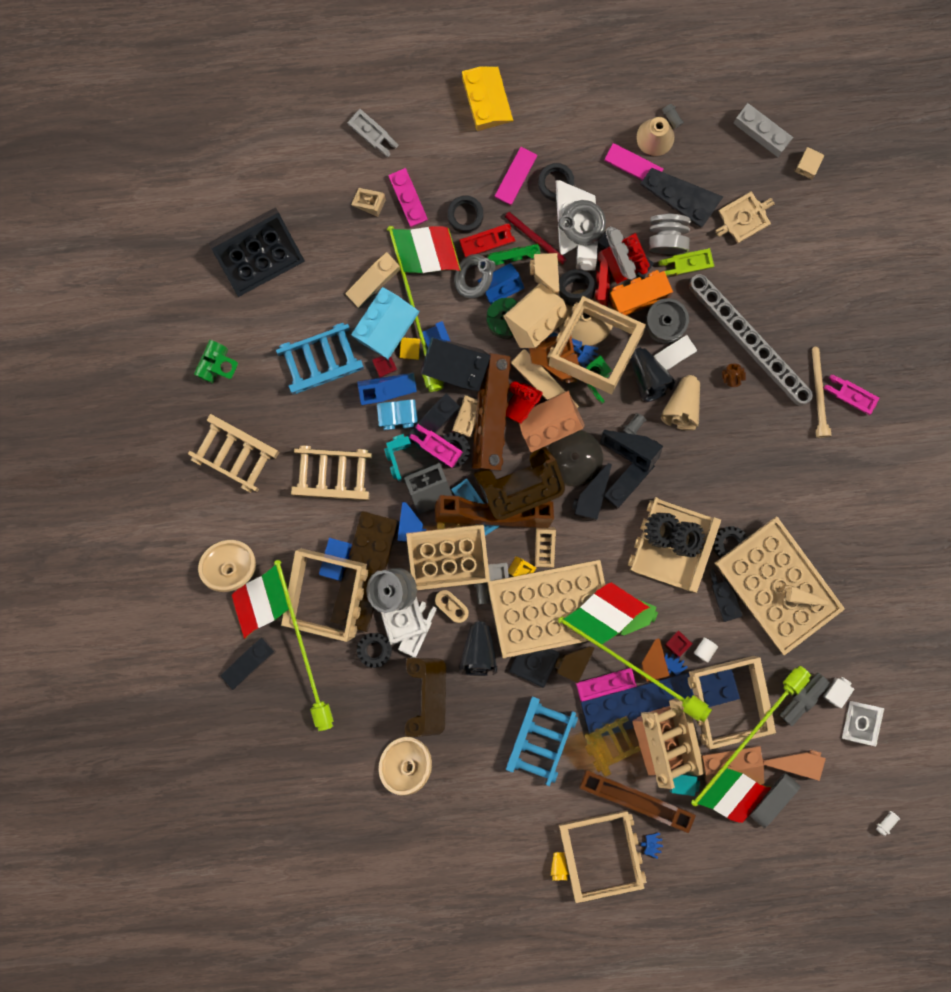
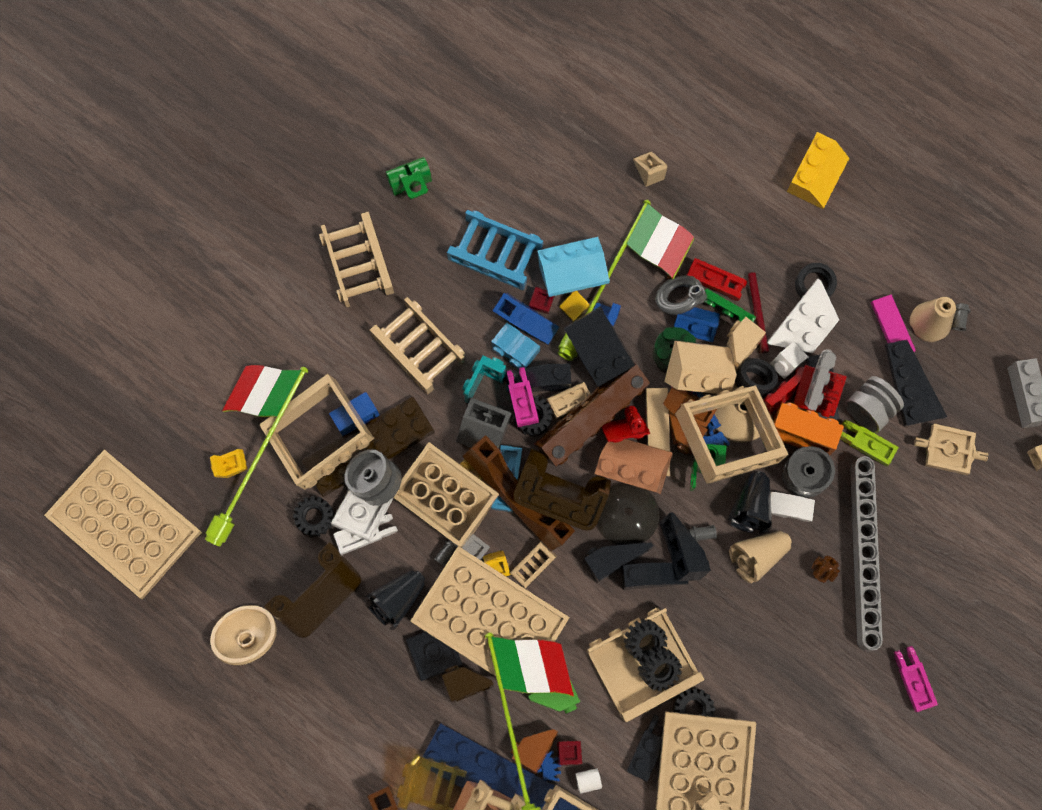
camera: 40 degrees right, 10 degrees down
tan dish [198,540,256,592] -> none
black slope [209,207,305,297] -> none
black slope [220,637,276,690] -> none
tan slope [346,252,400,308] -> none
light grey hinge [347,109,399,157] -> none
dark pink plate [388,168,428,228] -> none
blue slope [398,502,426,542] -> none
tan plate [435,590,469,623] -> none
black tyre [448,195,483,233] -> none
dark pink tile [495,147,538,206] -> none
dark azure fence [506,696,578,786] -> none
dark grey piece [558,200,606,245] -> none
dark pink tile [576,668,637,702] -> none
tan piece [812,347,832,438] -> none
none -> tan plate [44,450,202,599]
none -> yellow bracket [210,449,248,478]

